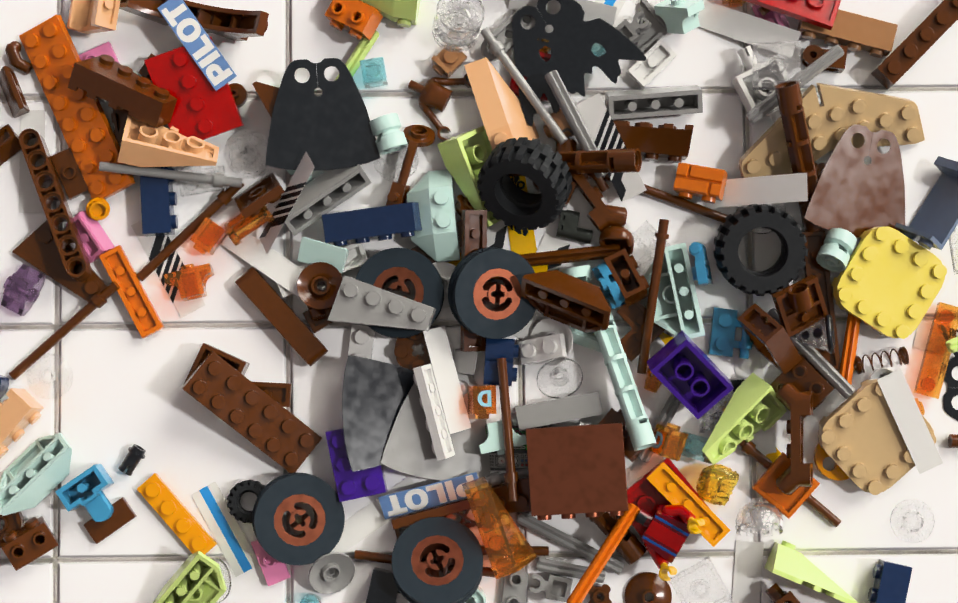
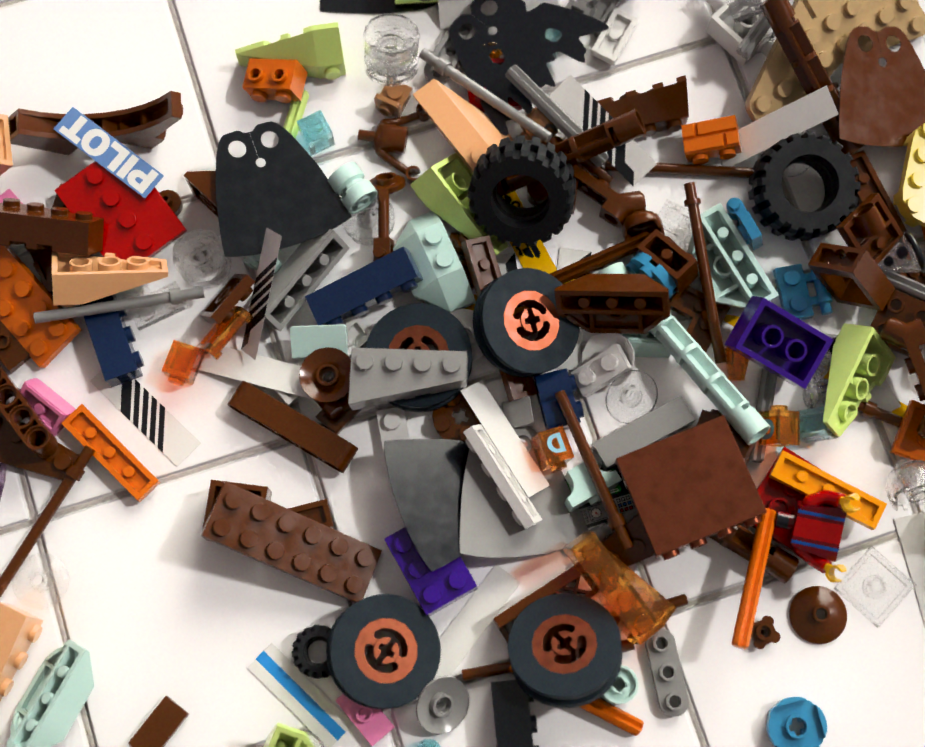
camera: 20 degrees left, 10 degrees down
dark azure brick [55,464,114,522] -> none
light orange plate [86,197,110,220] -> none
black pin [118,444,146,476] -> none
reddish brown bar [136,183,244,281] -> none
light orange plate [137,473,217,554] -> none
clear orange brick [163,263,215,301] -> none
sticker [378,472,483,519] -> none
light grey axle [516,512,624,575] -> none
light grey plate [529,574,573,603] -> none
light grey axle [536,557,606,583] -> none
pearl dark grey piece [556,210,593,244] -> none
light grey brick [605,85,703,120] -> none
clear yellow hair [696,464,739,506] -> none
light aqua wheel [816,228,857,272] -> none

